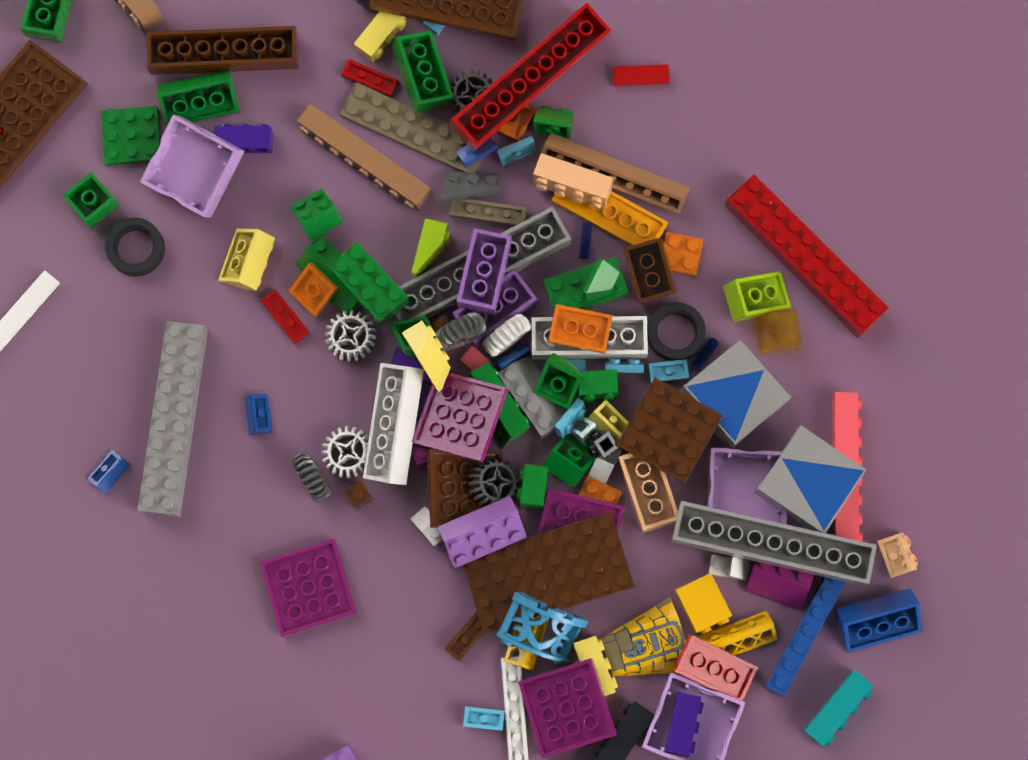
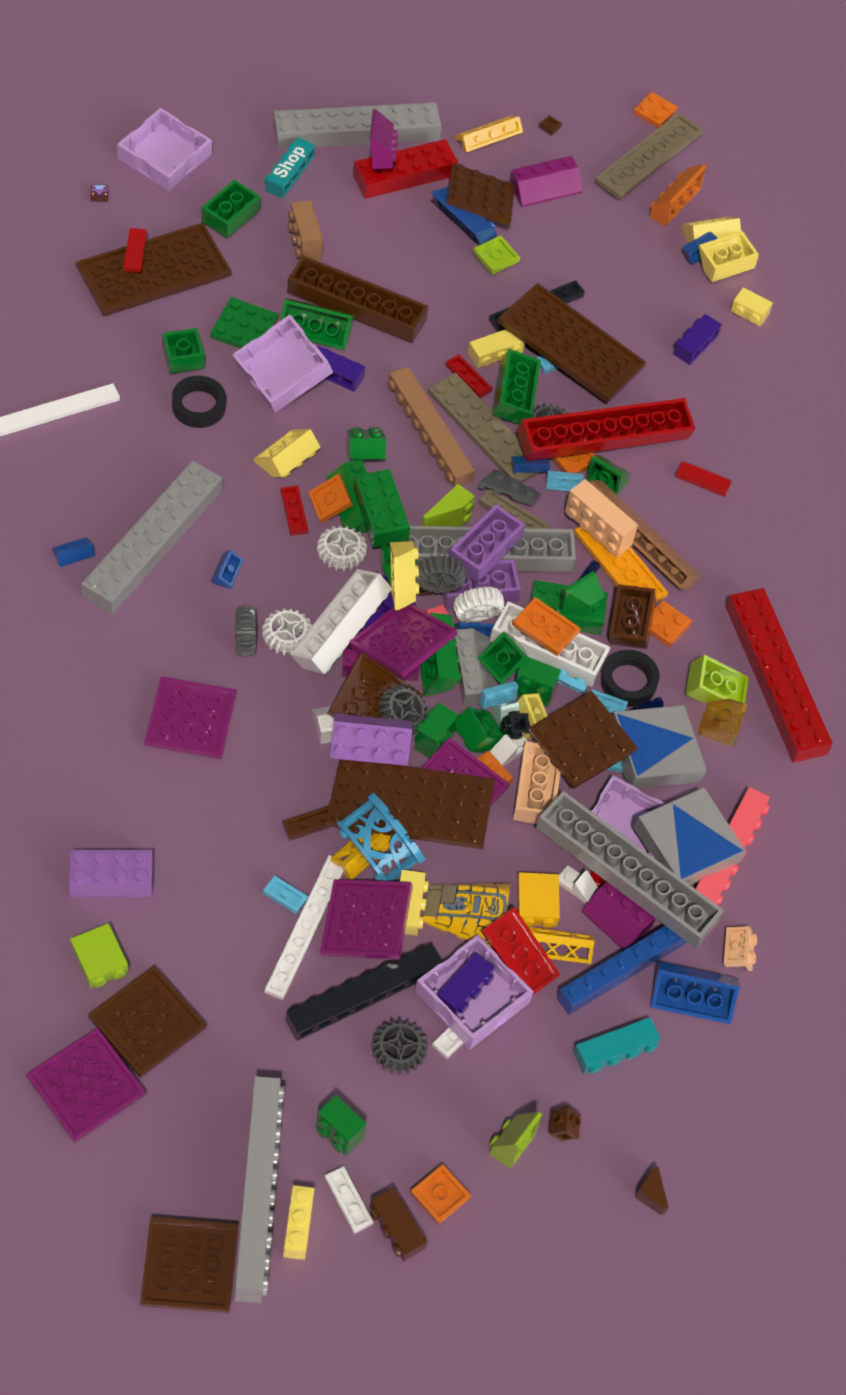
camera: 15 degrees right, 20 degrees down
reddish brown brick [345,481,373,510] -> none

